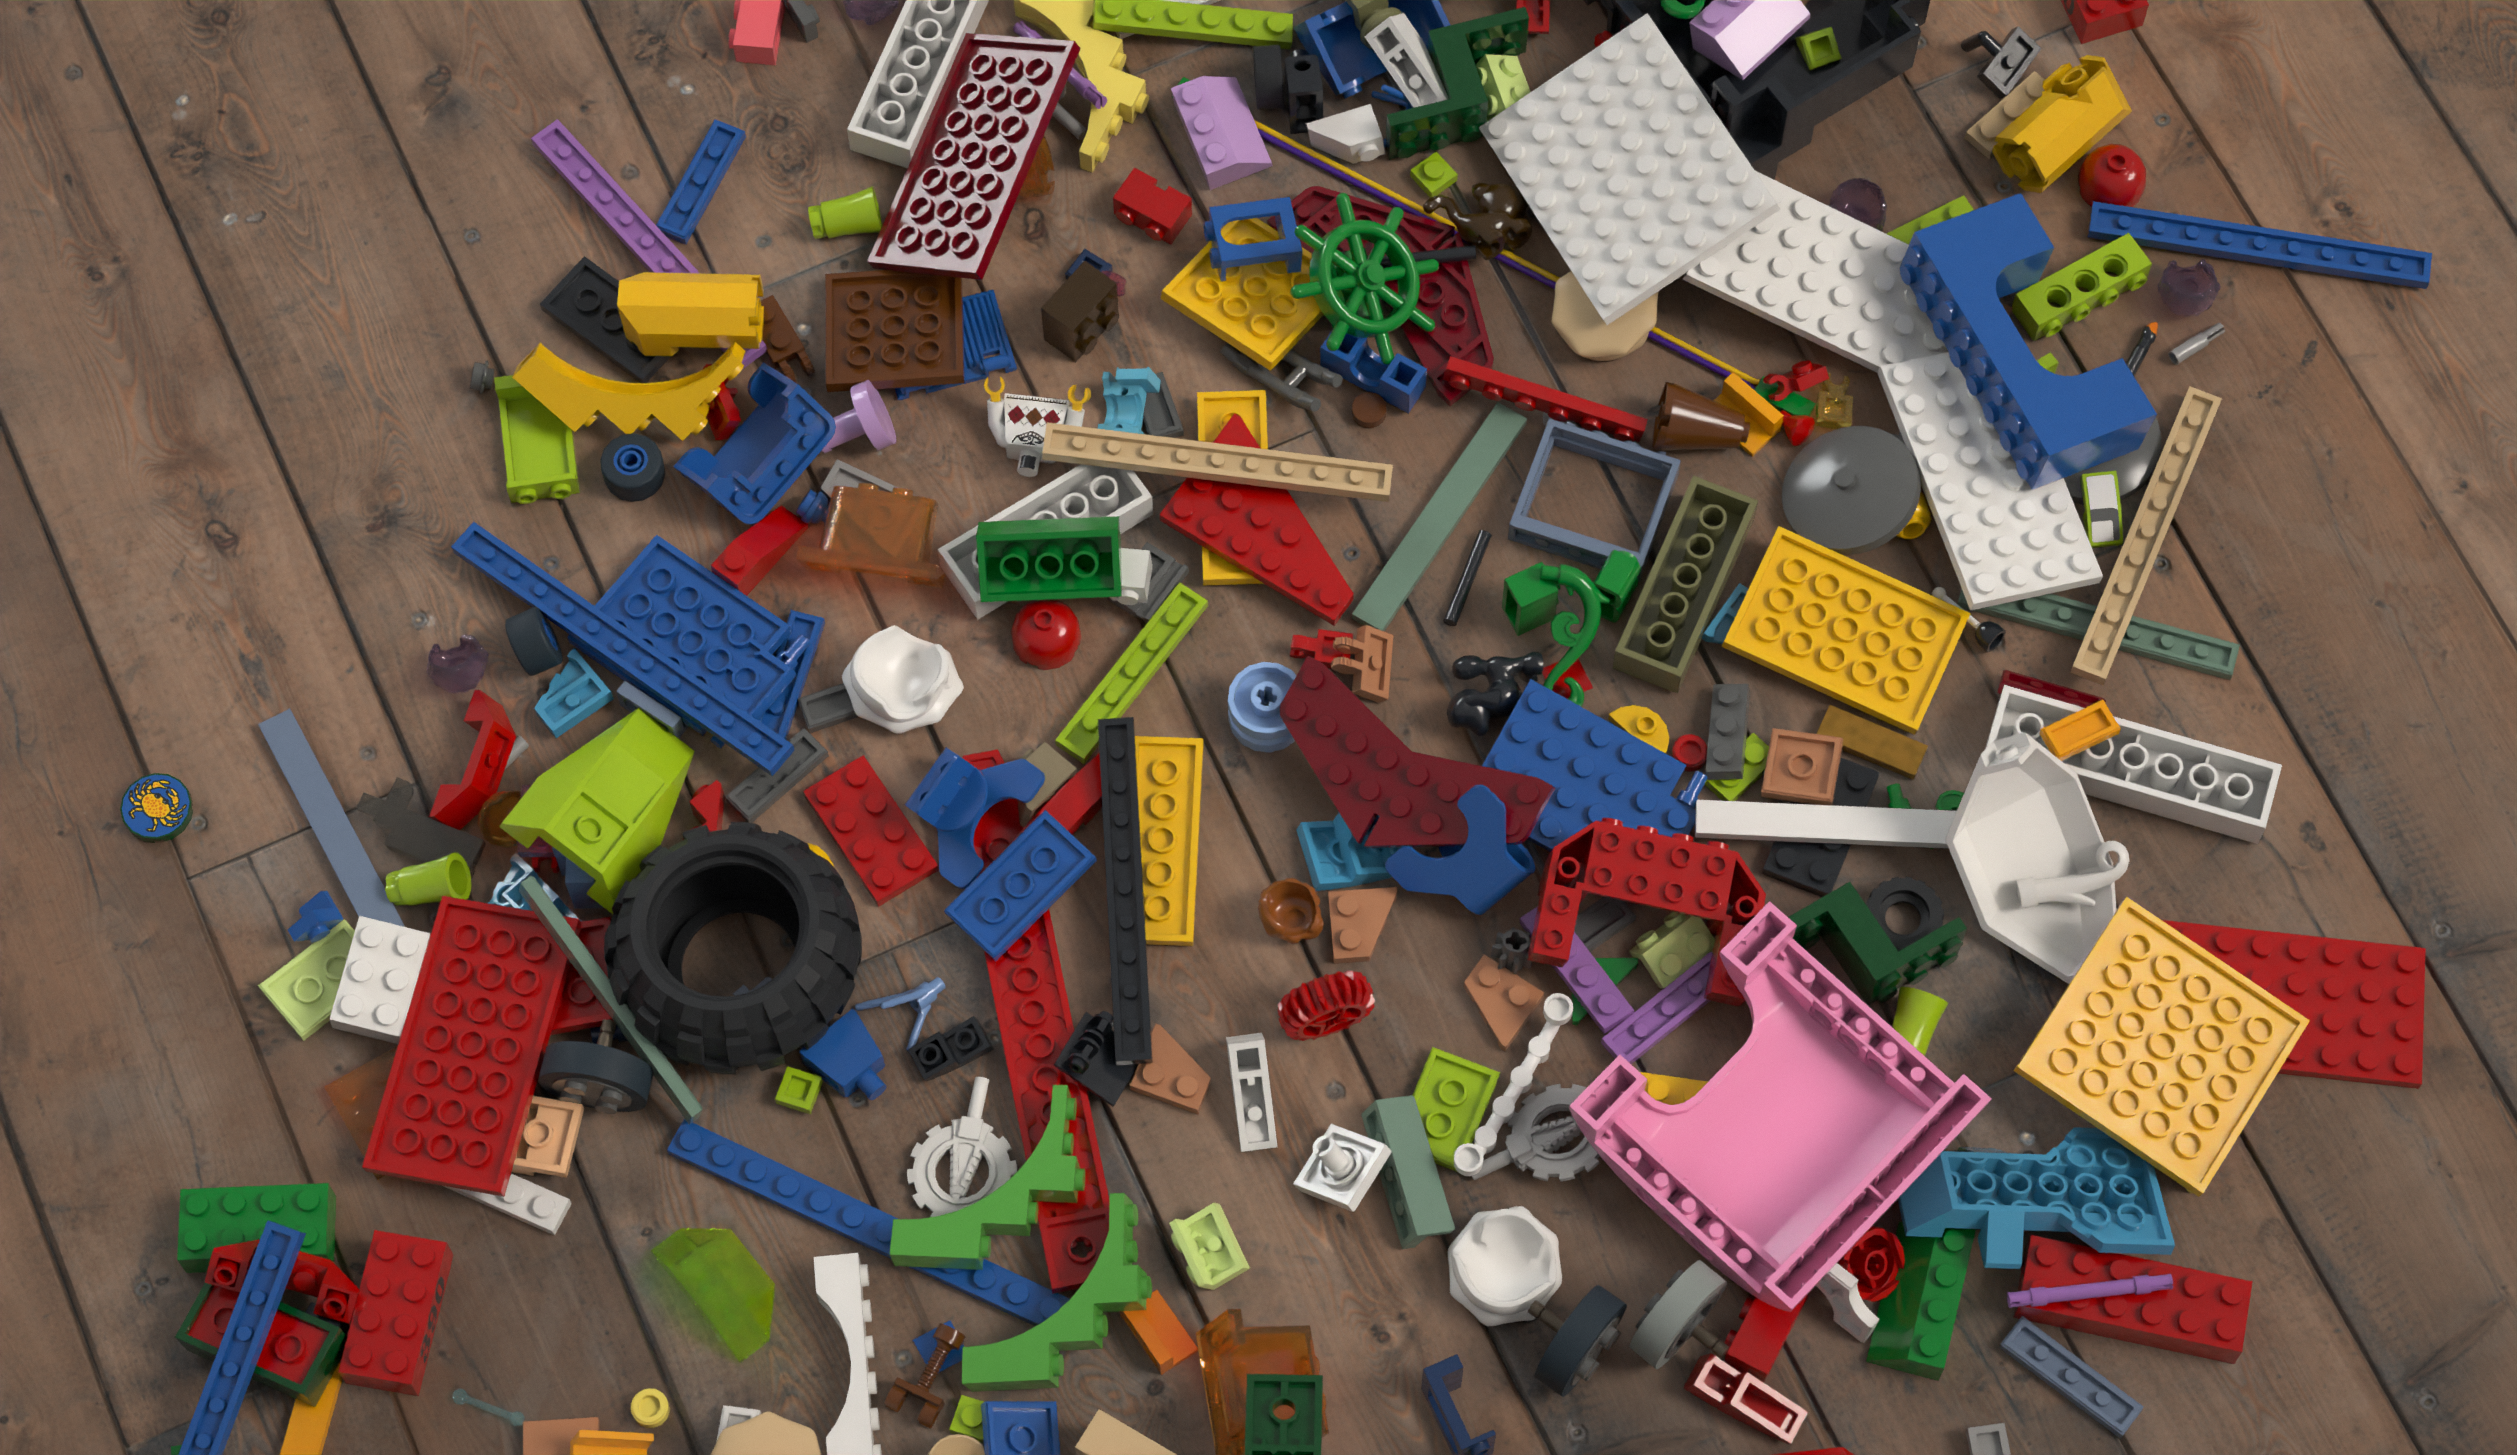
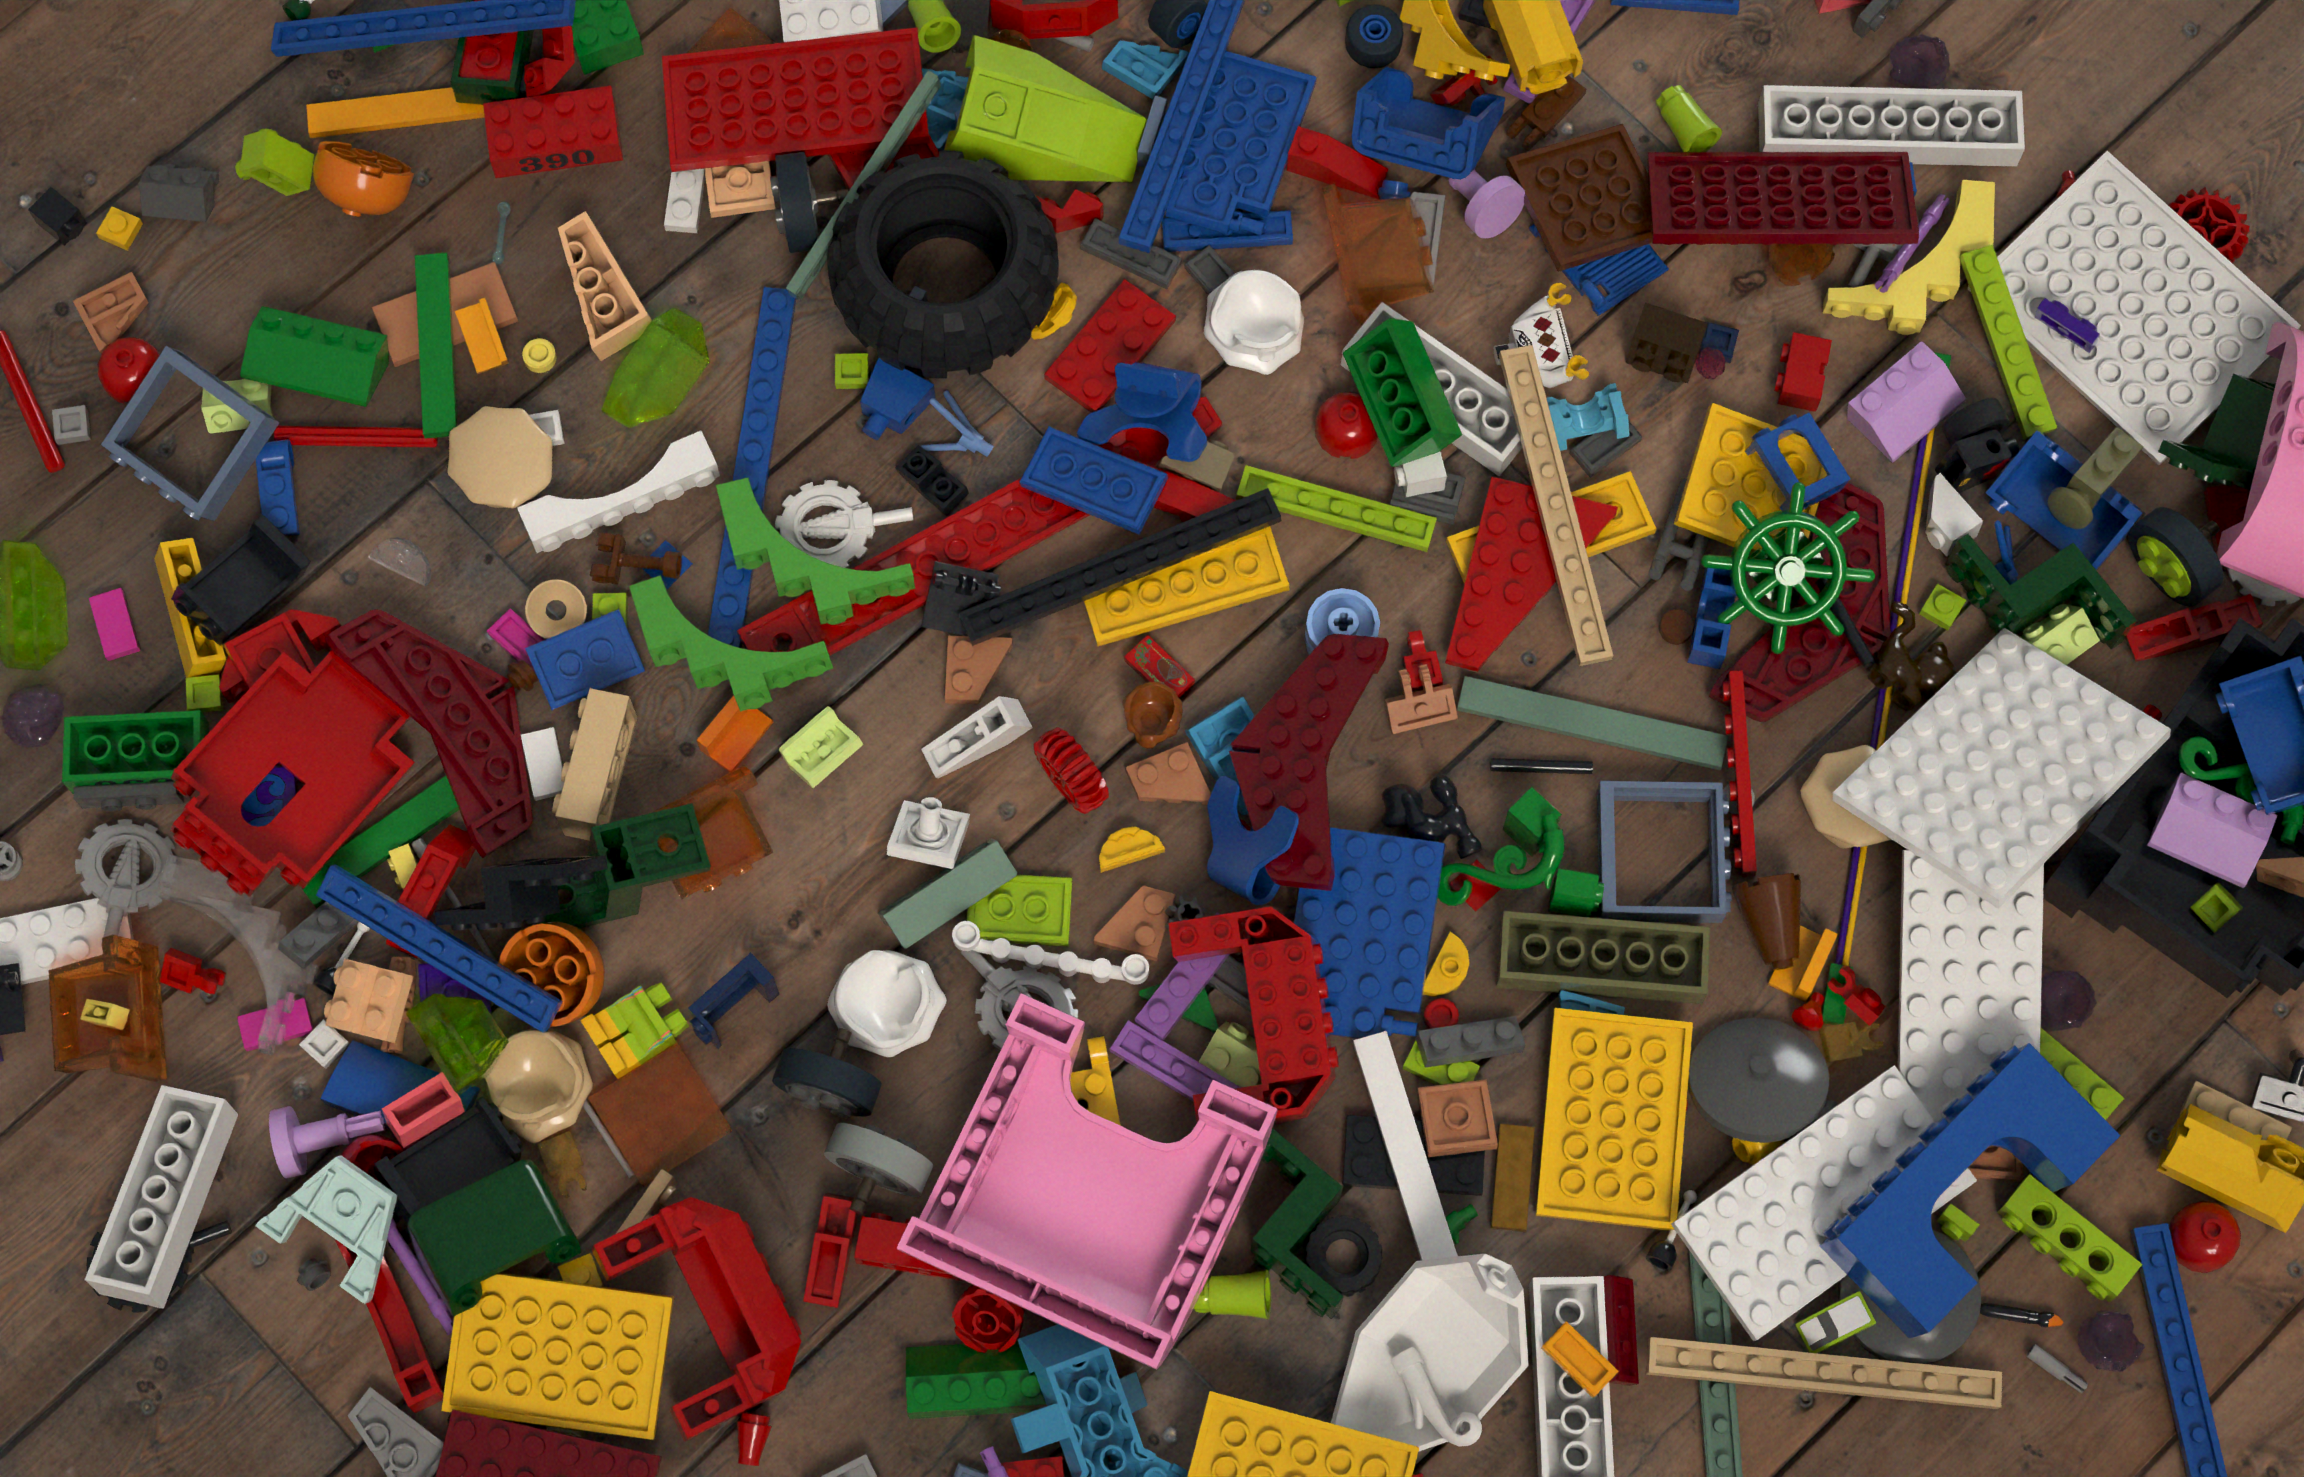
camera: 70 degrees right, 5 degrees up
white slope [1364,13,1449,108] -> none
white tile [1816,1263,1879,1343] -> none
none -> light nougat wedge [558,211,657,361]
none -> yellow plate [1099,827,1165,873]
none -> red tile [1124,635,1195,698]

